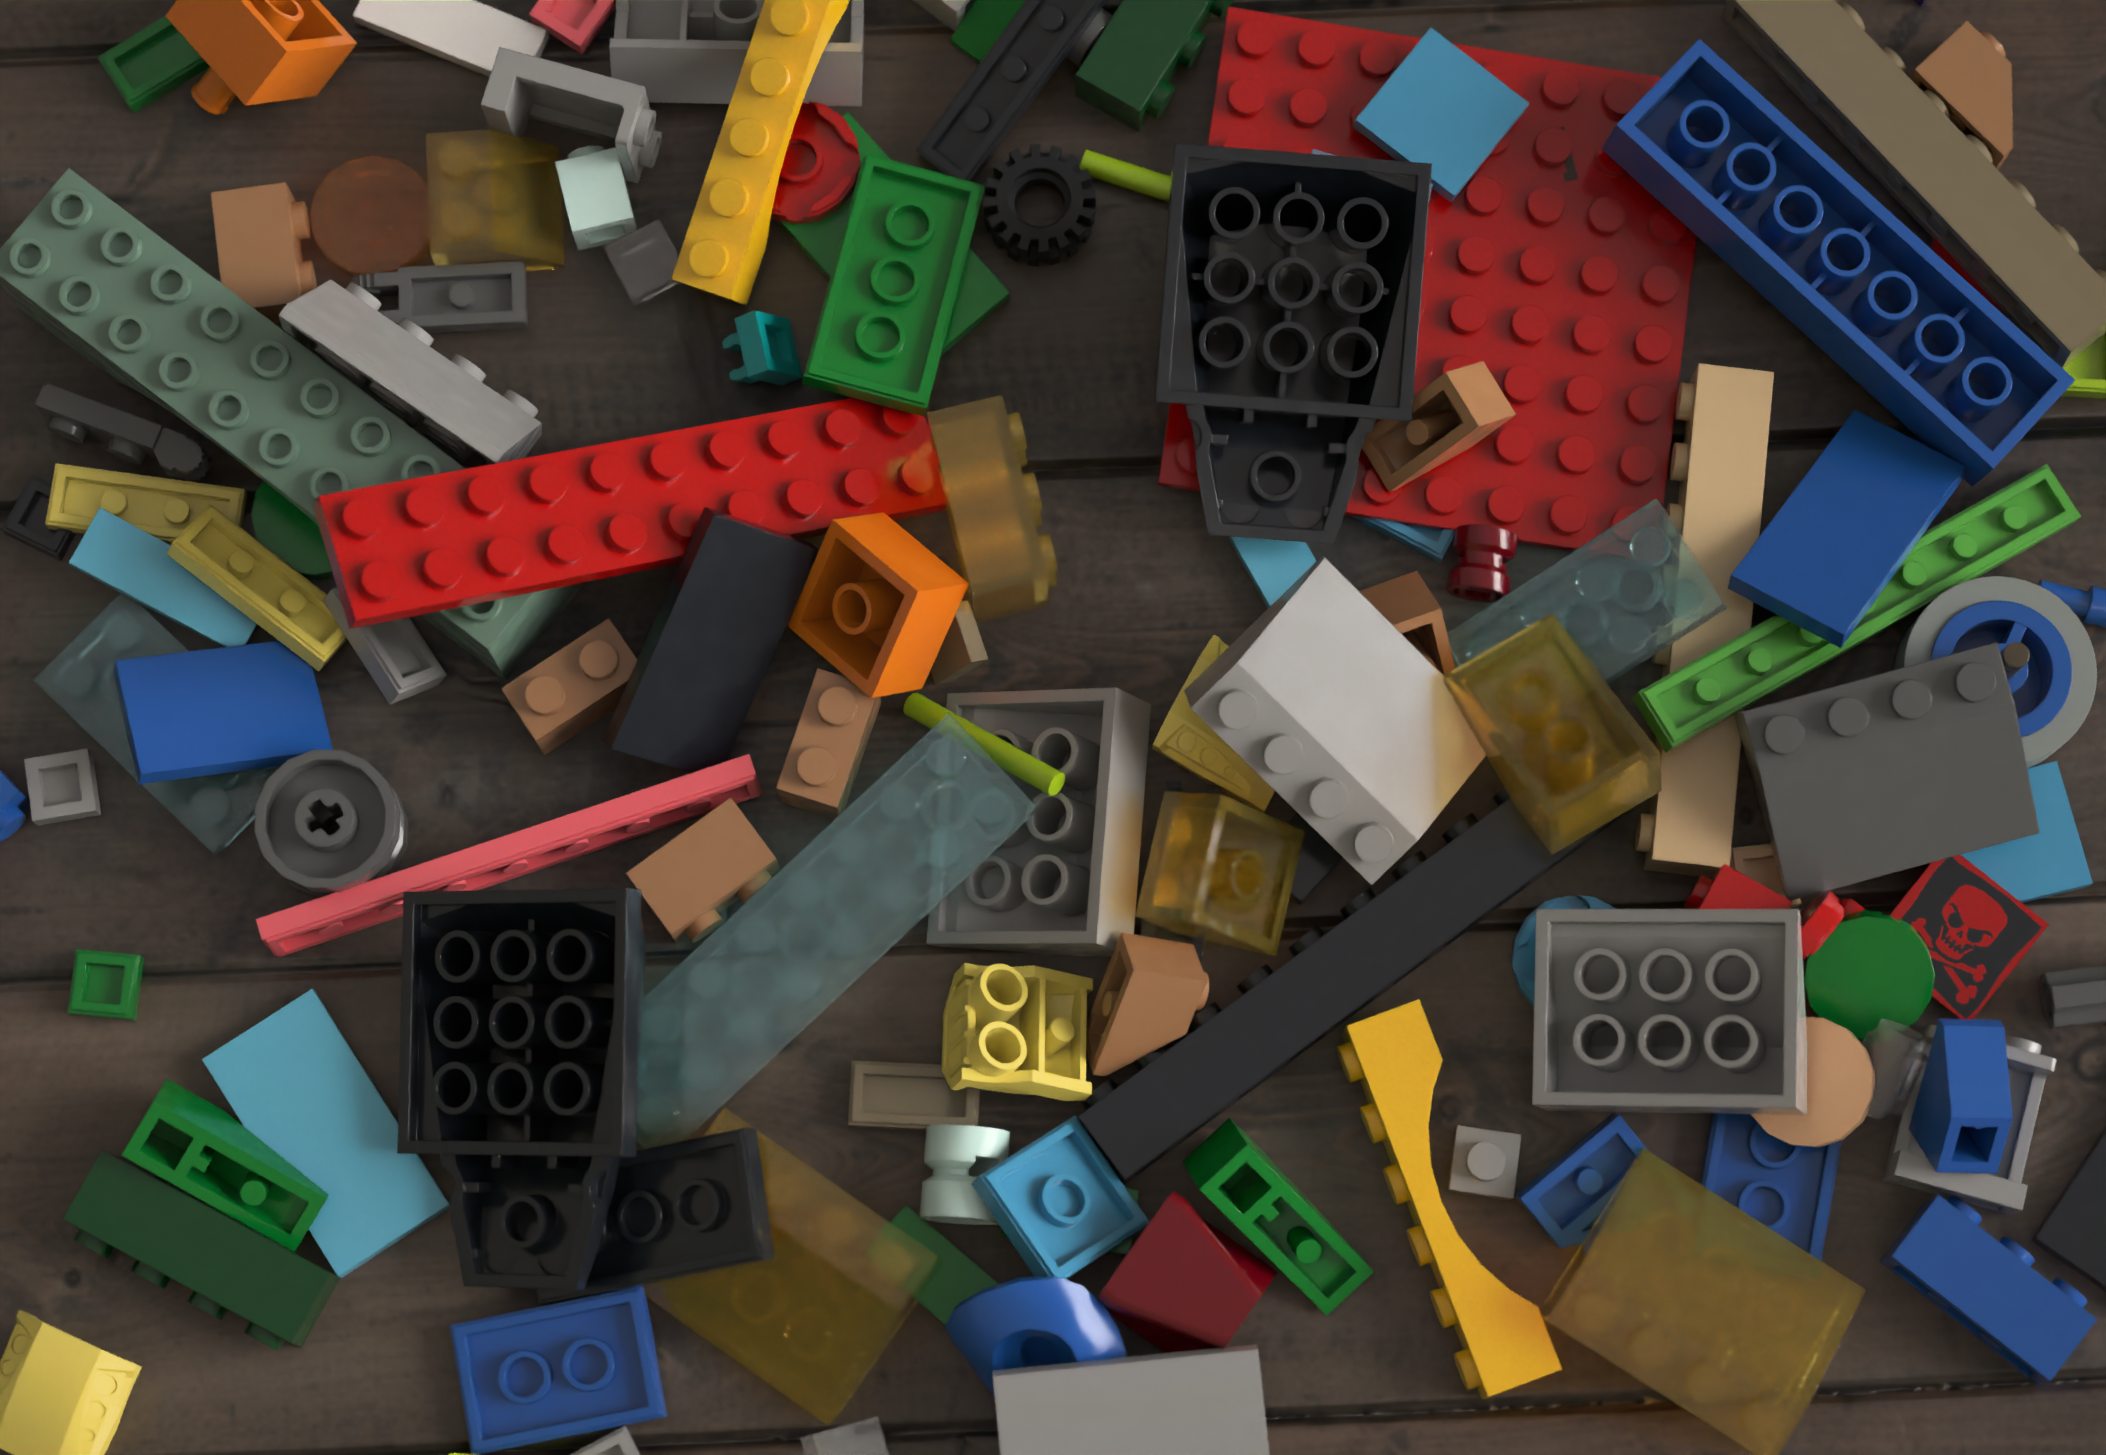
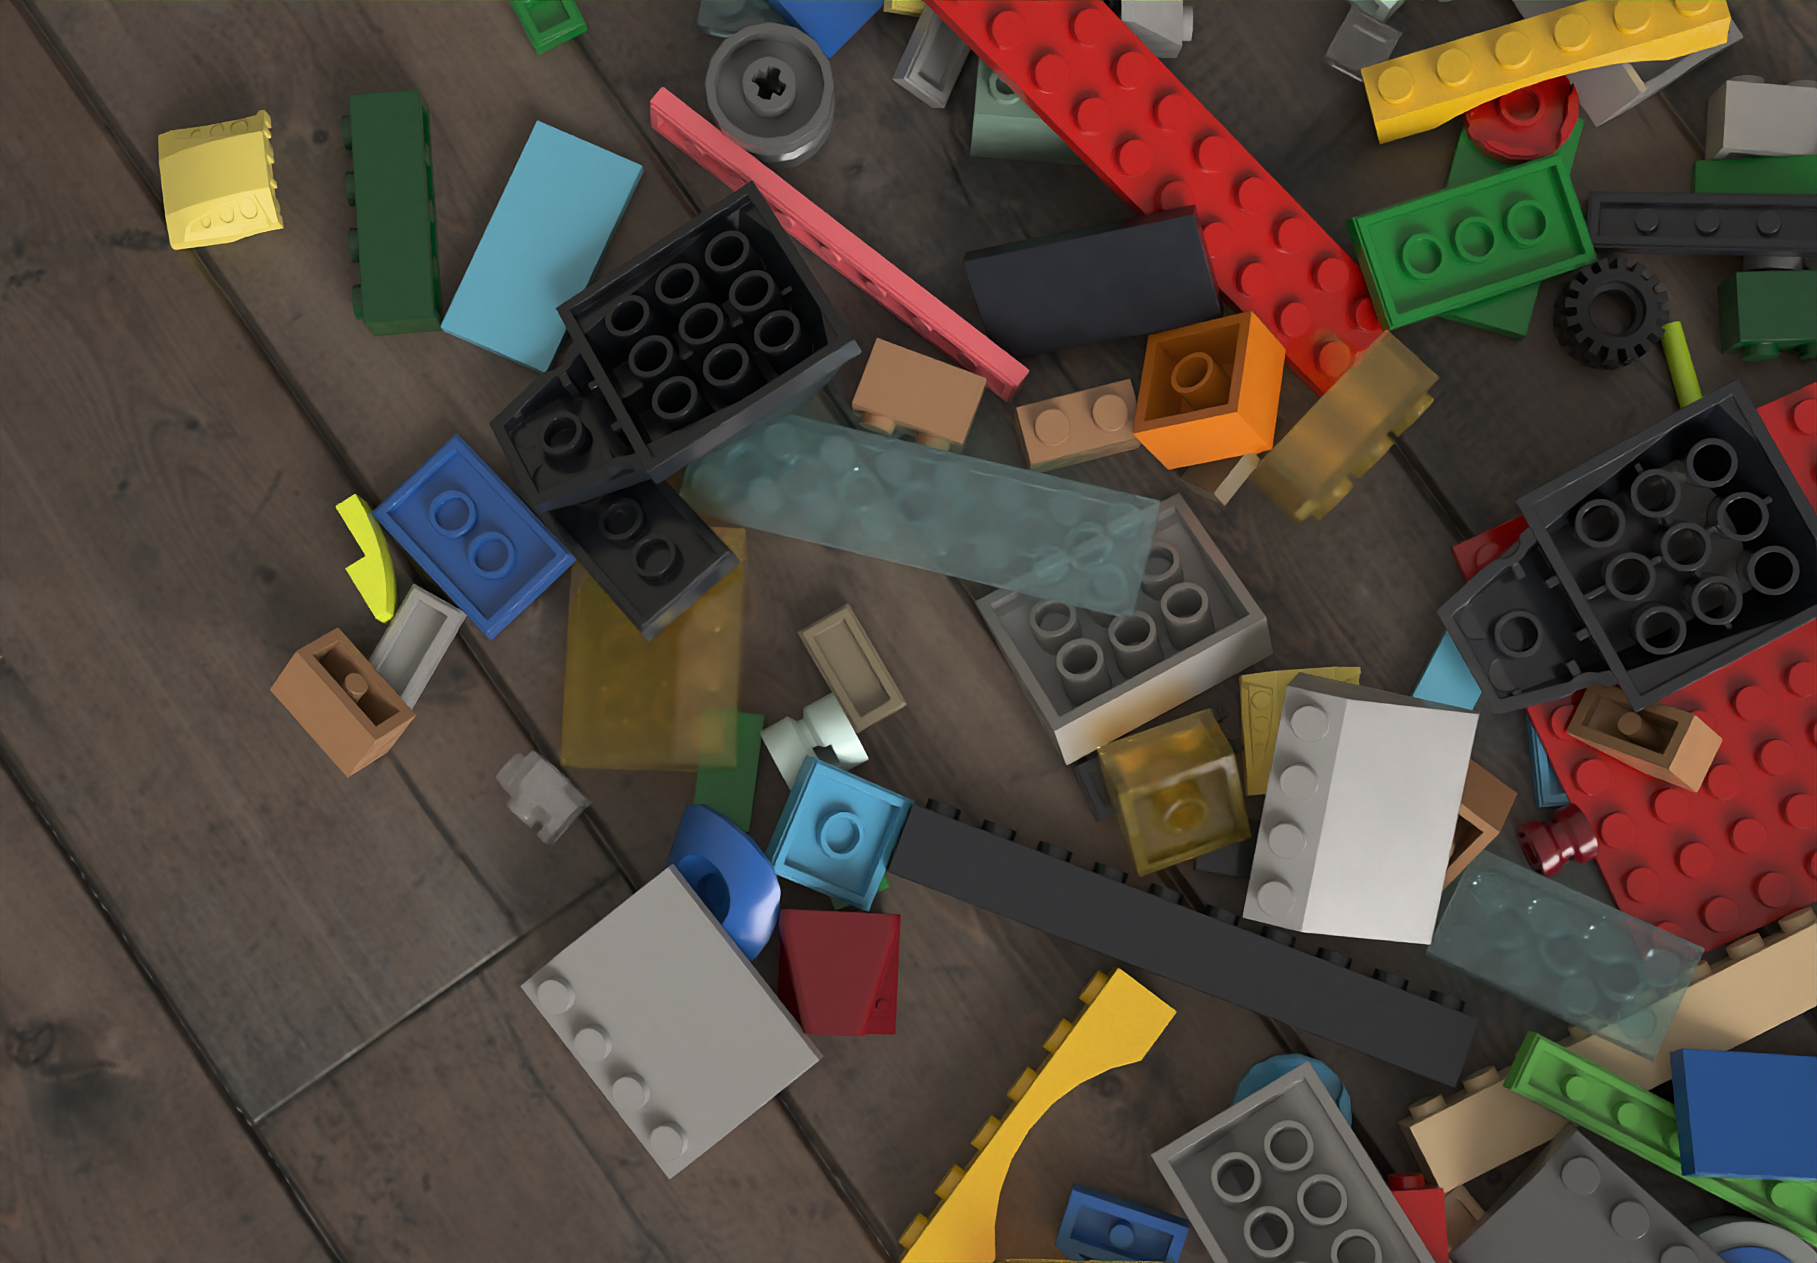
camera: 55 degrees right, 5 degrees up
green slope [122,1078,329,1252] -> none
medium nougat brick [501,618,637,755] -> none
teal tile [722,310,802,386] -> none
lime bar [903,692,1065,796] -> none
light yellow slope [941,963,1093,1101] -> none
medium nougat slope [1086,932,1209,1077] -> none
green slope [1182,1117,1374,1316] -> none
clear yellow slope [1443,613,1662,855] -> none
light grey plate [1447,1125,1522,1201] -> none

